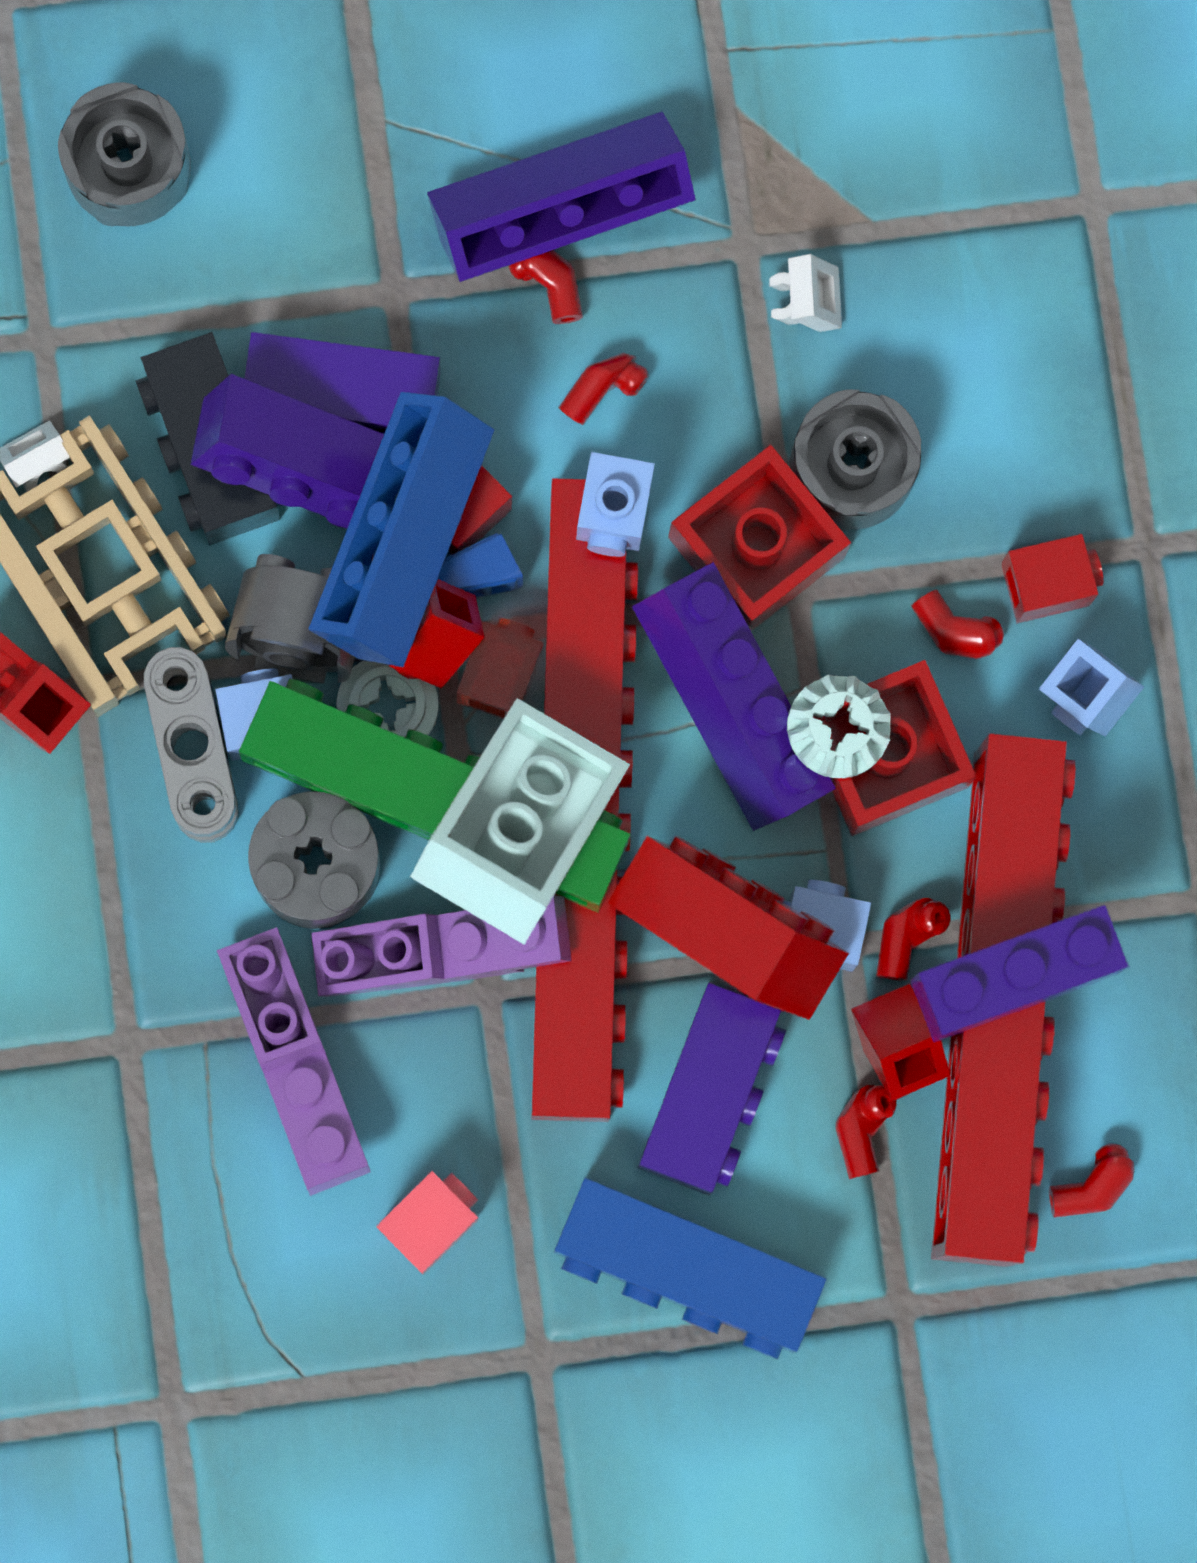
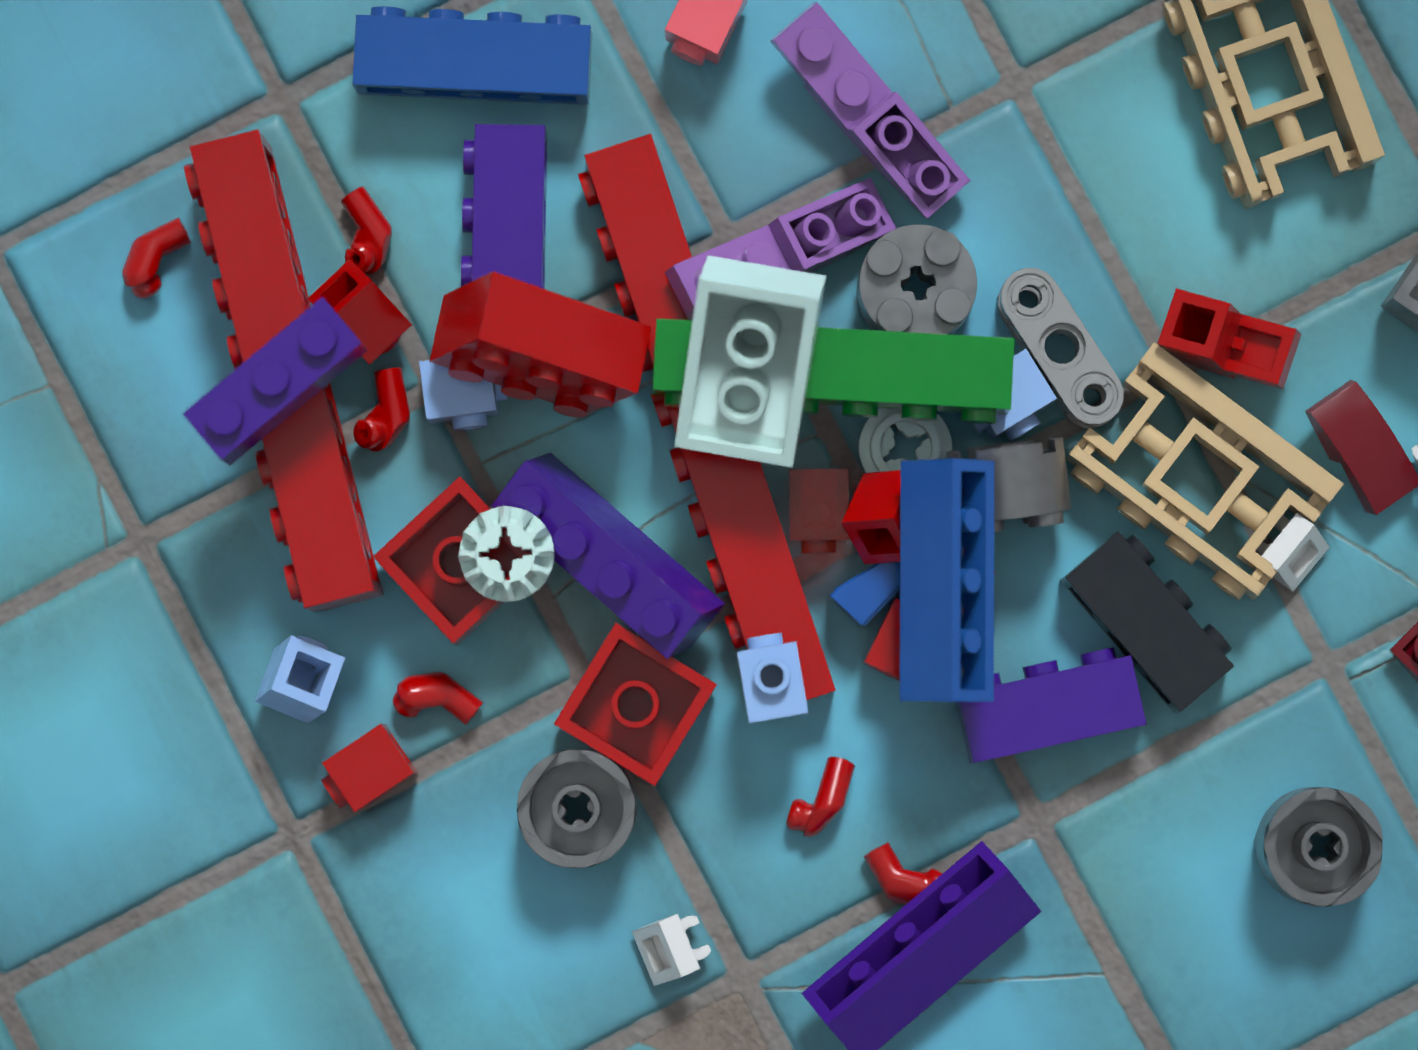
camera: 170 degrees right, 5 degrees up
dark purple brick [190,374,384,528] -> none

